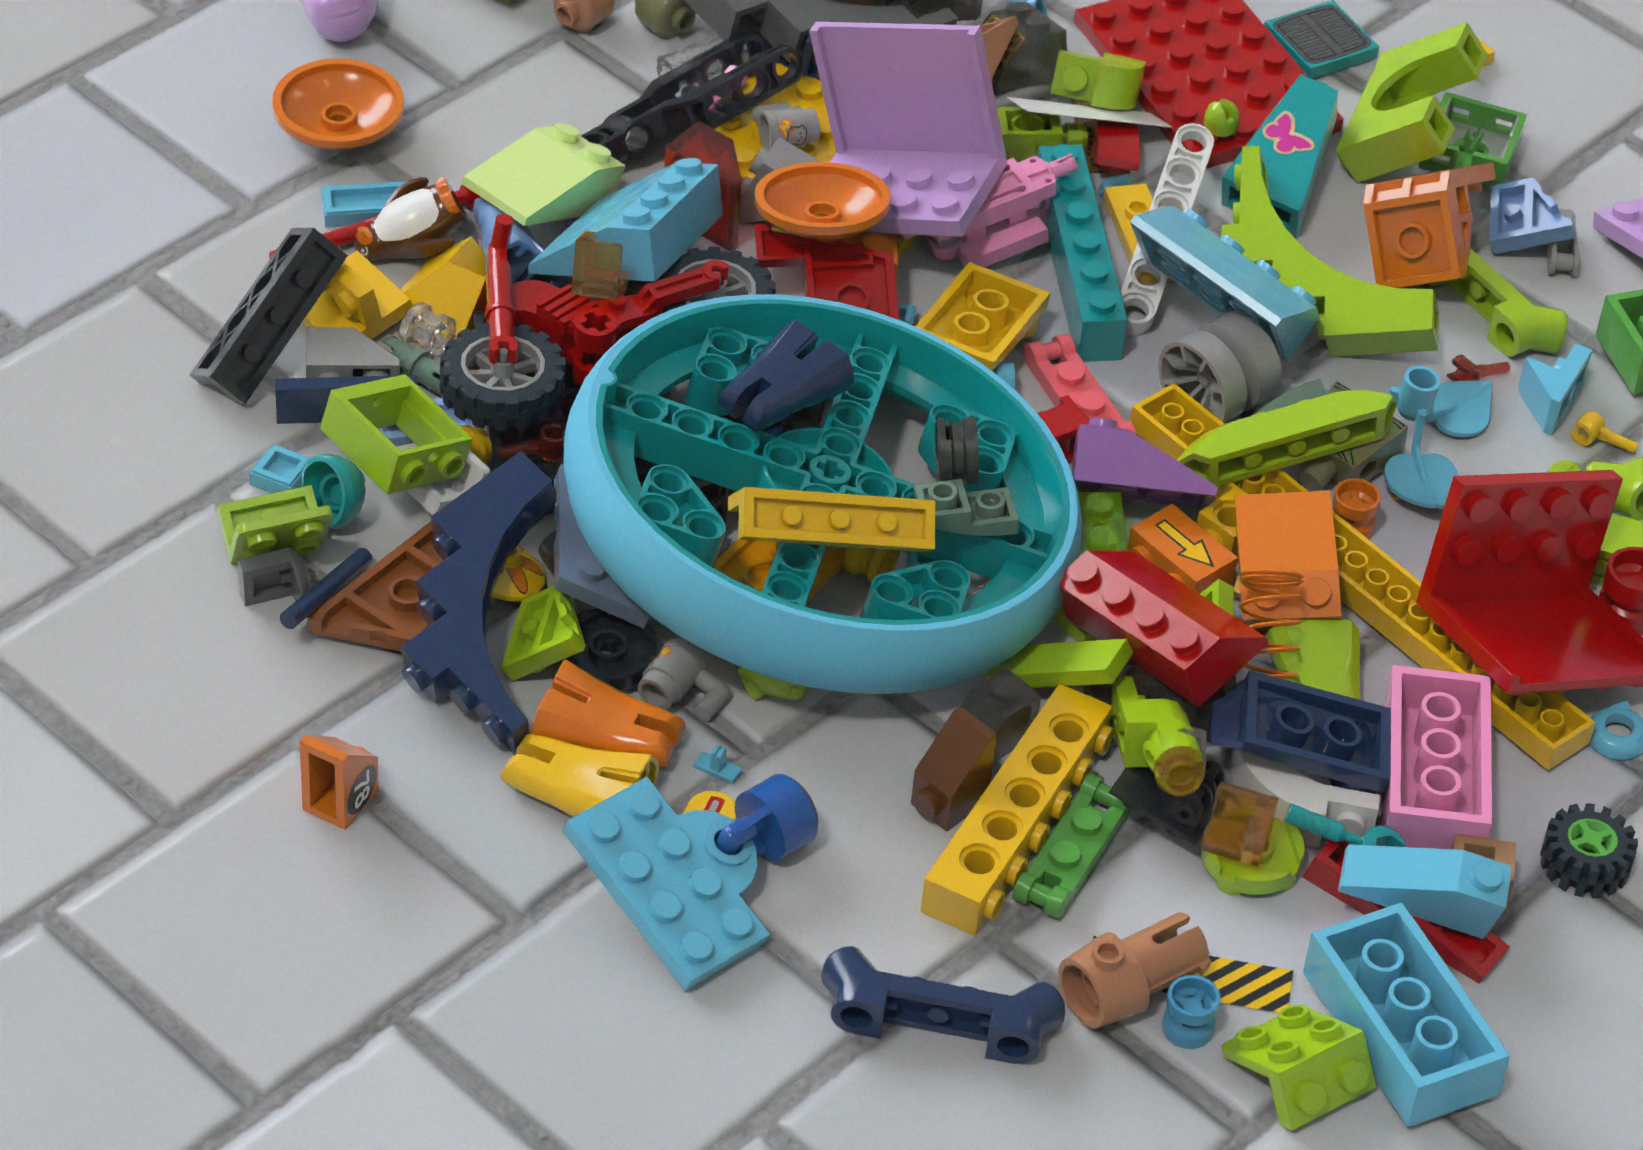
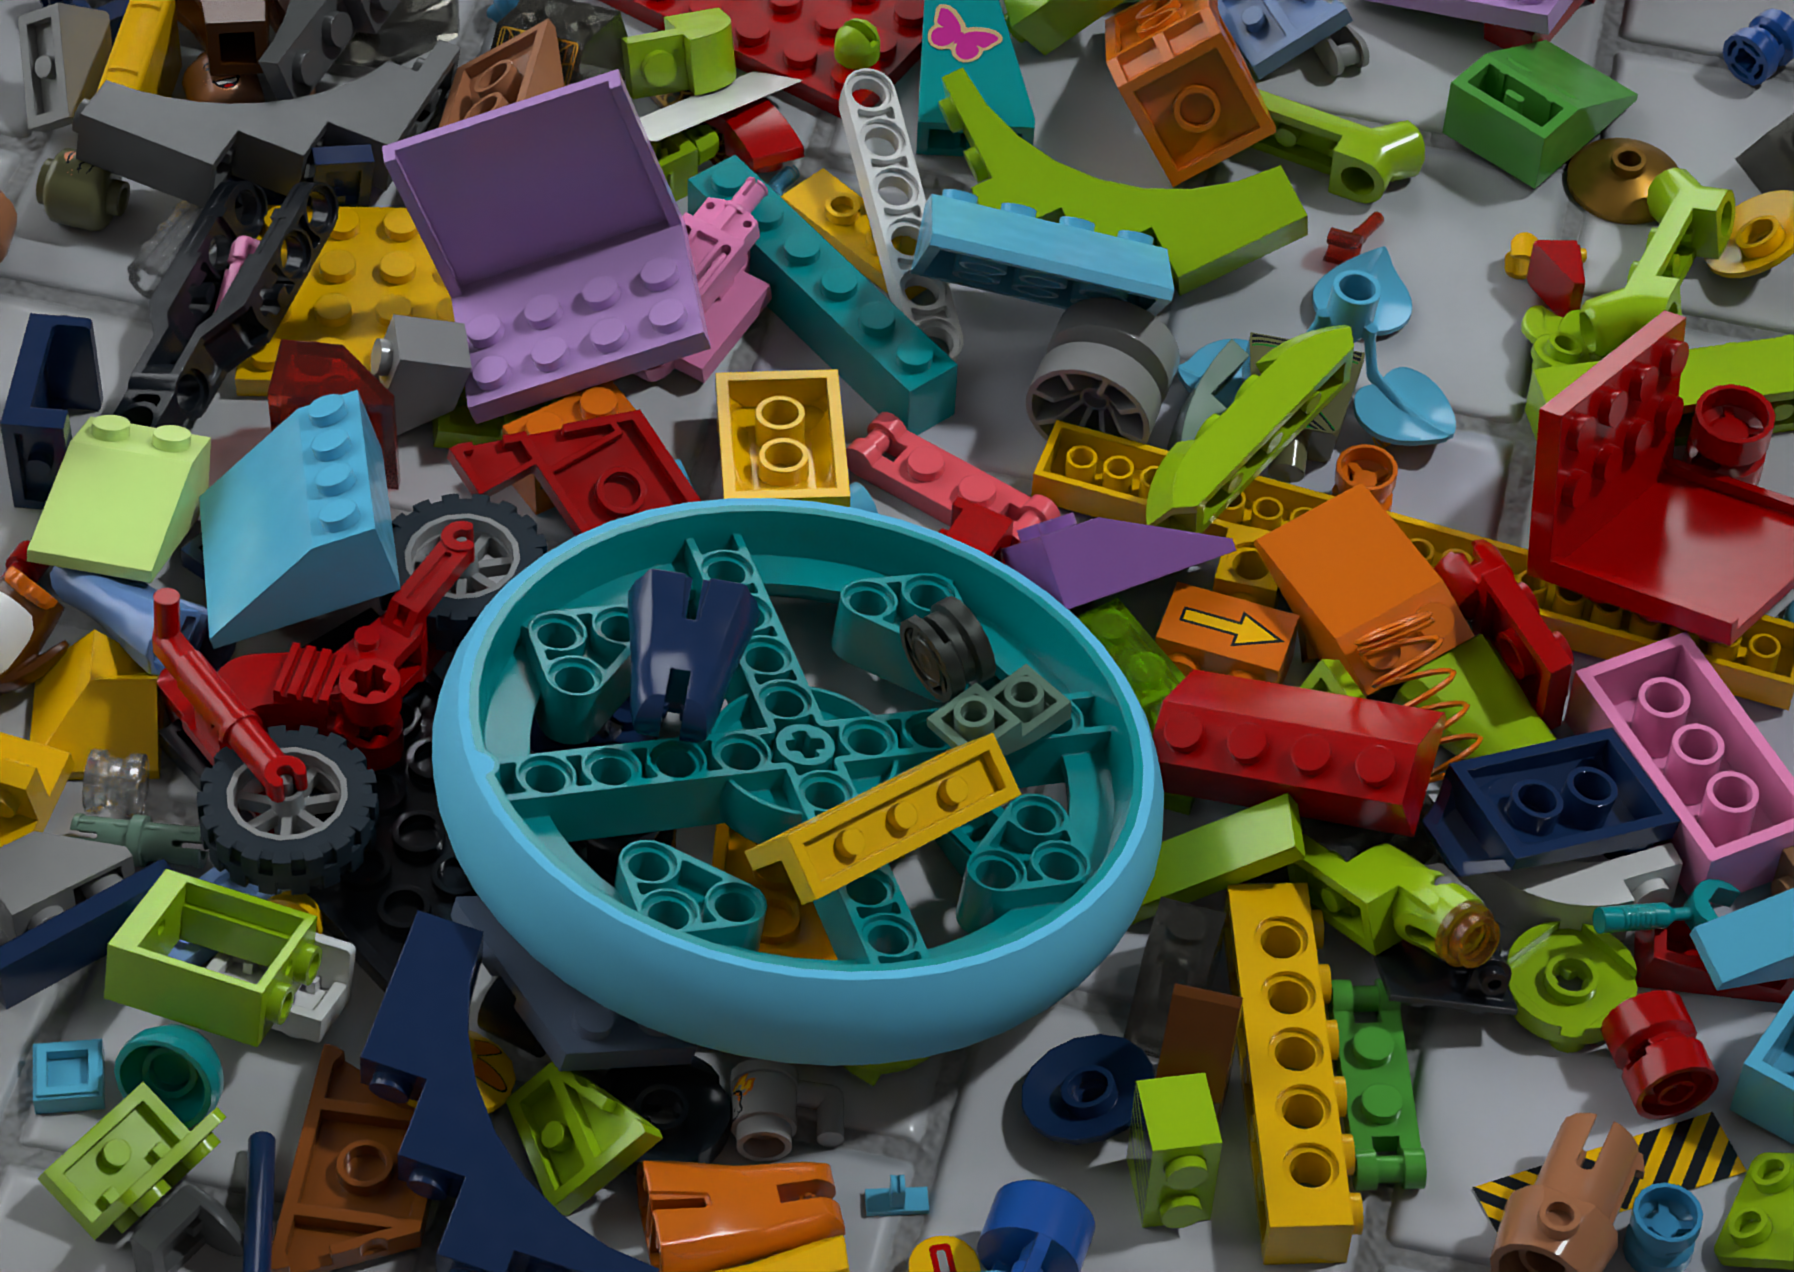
camera: 30 degrees left, 5 degrees up
clear red hand [498,423,564,461] -> none
clear orange panel [571,230,628,300] -> none
light grey piece [751,102,820,152] -> none
orange dish [755,162,891,241] -> none
clear orange panel [1201,782,1279,867] -> none
medium azure slope [1518,343,1593,435] -> none
none -> dark blue panel [0,313,103,510]
none -> dark blue dish [1022,1034,1155,1145]
none -> lime brick [1126,1072,1223,1228]
none -> red plate [1433,539,1574,730]
none -> red slope [1527,240,1585,318]
none -> red wheel [1600,990,1719,1120]

